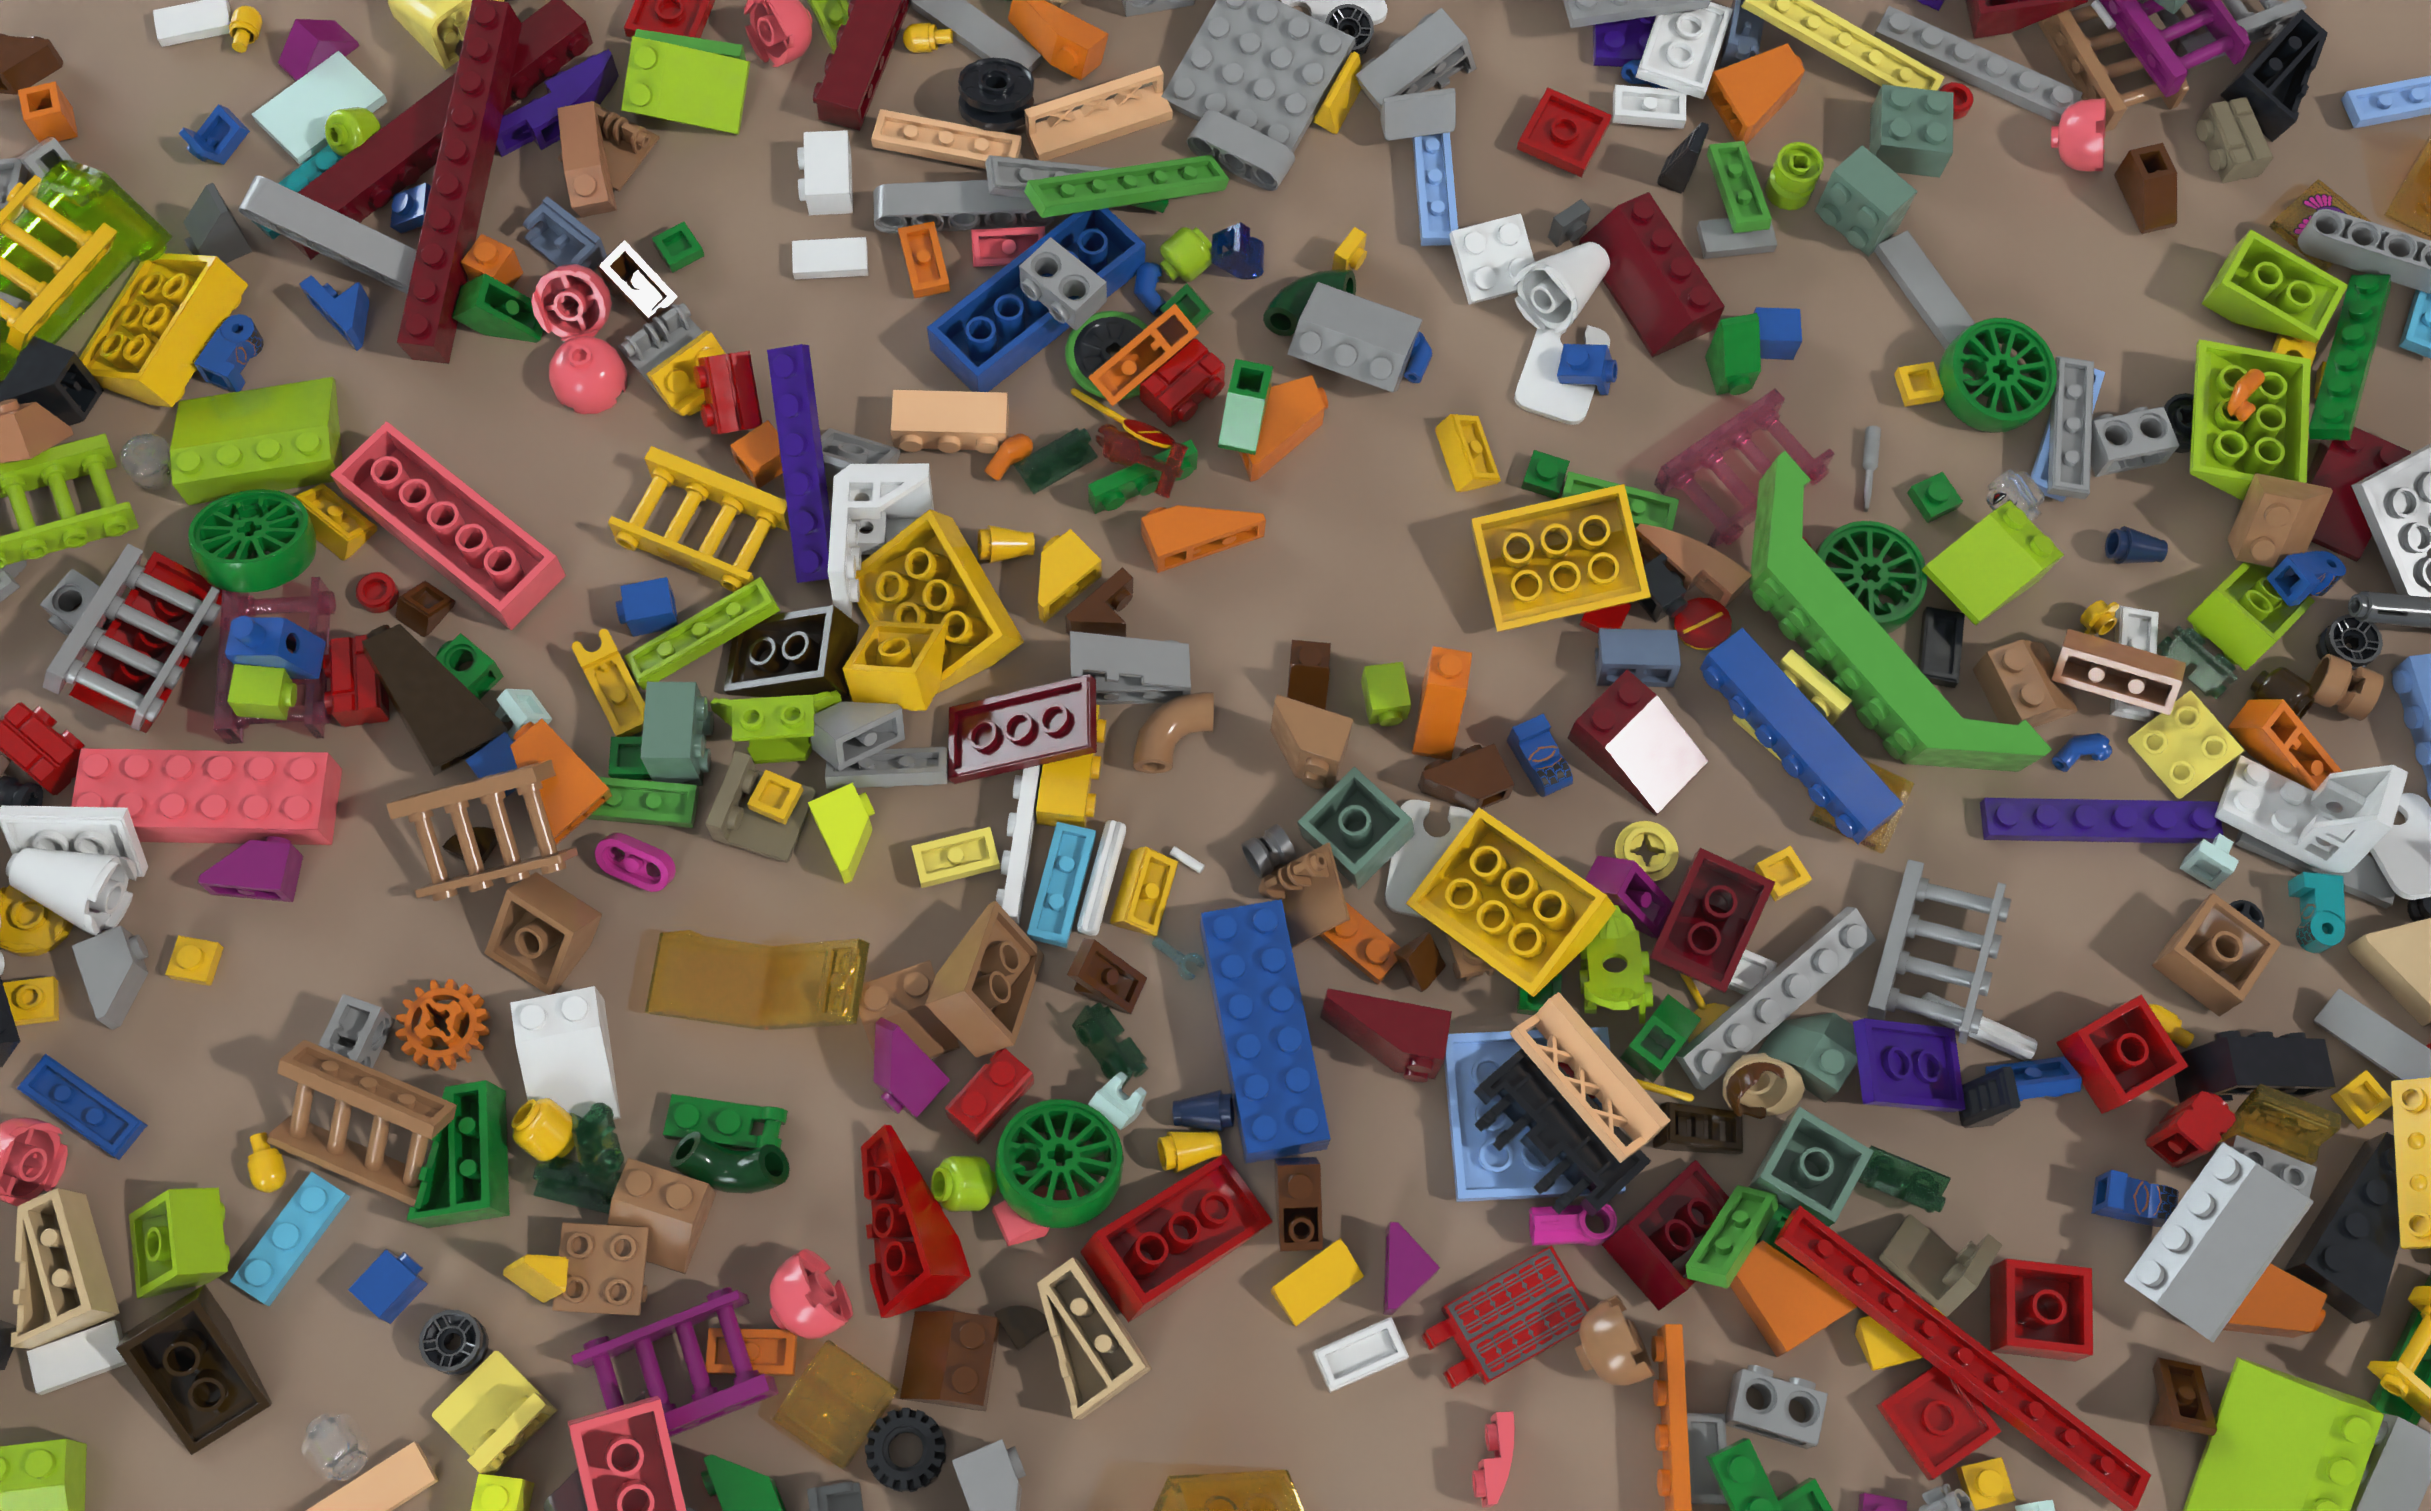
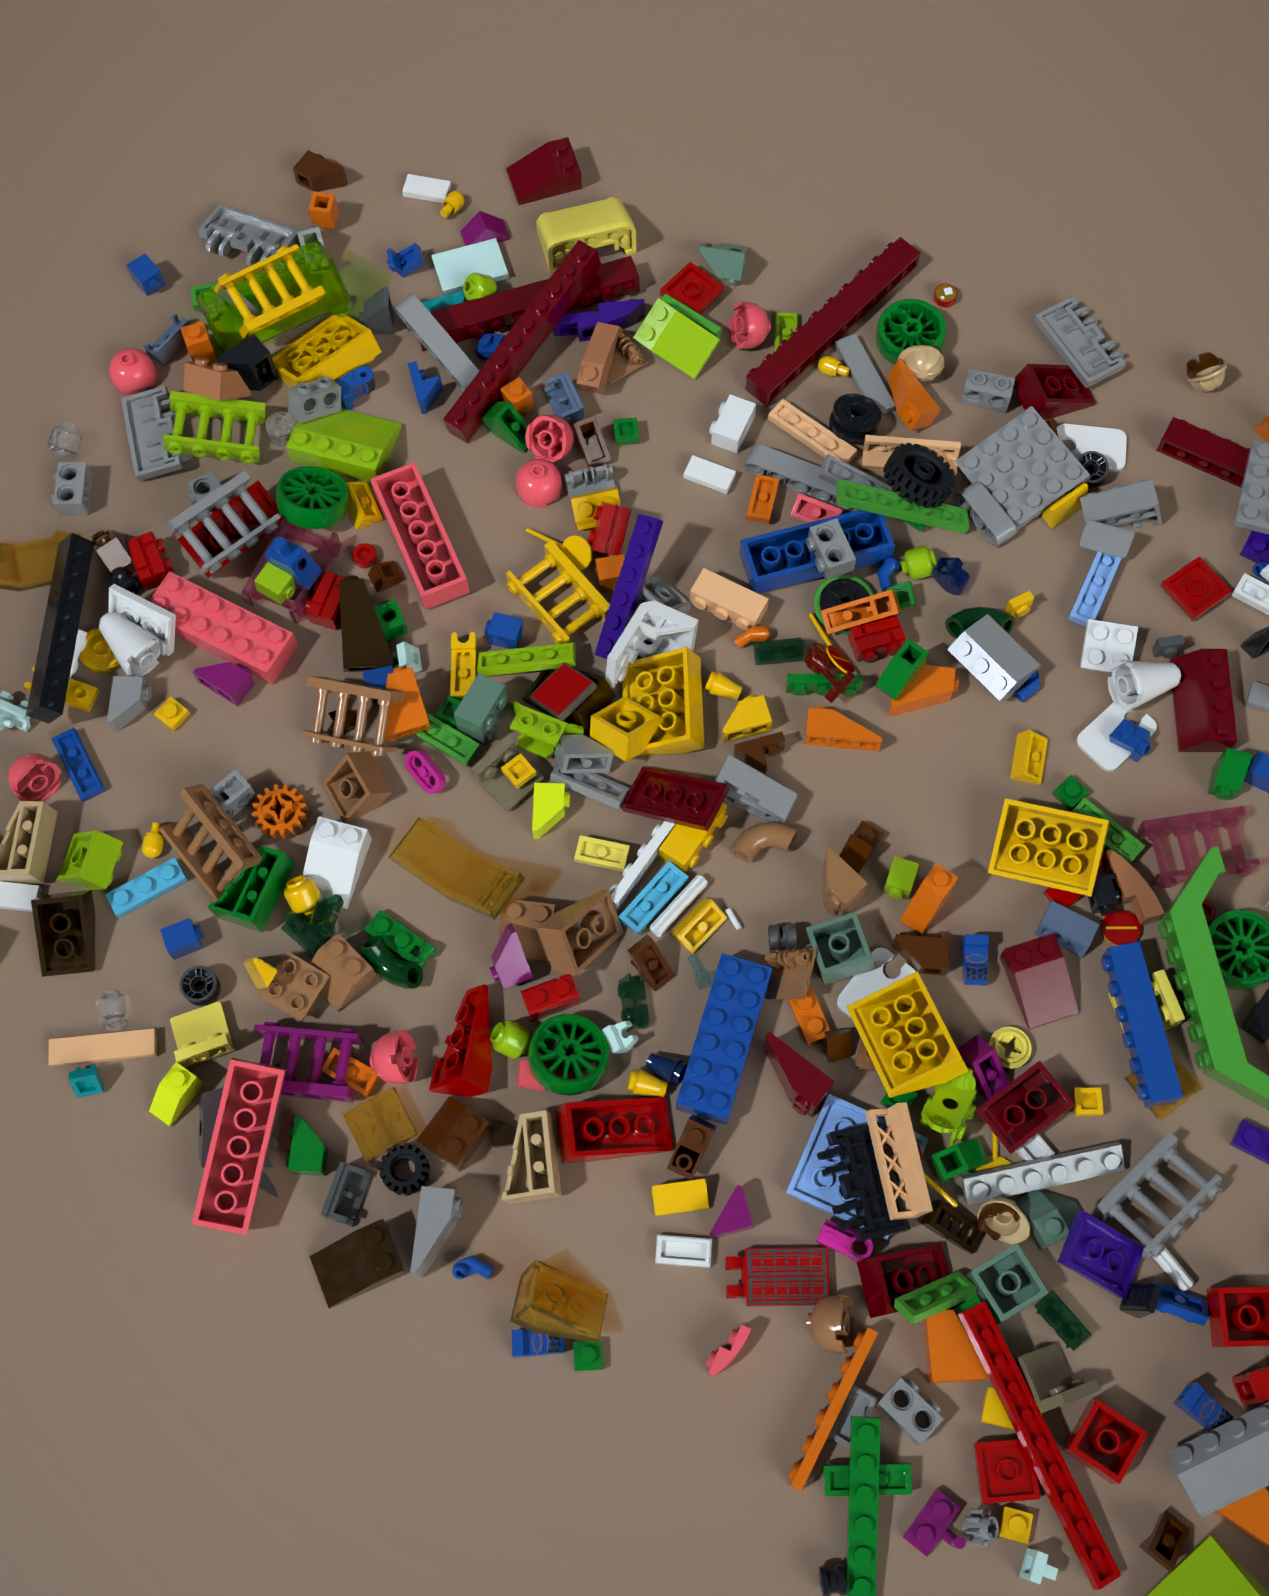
camera: 35 degrees right, 0 degrees up
none -> light grey brick [288,376,341,423]
none -> yellow piece [525,528,592,571]
none -> red tile [529,663,597,722]
none -> black wheel [883,443,956,508]

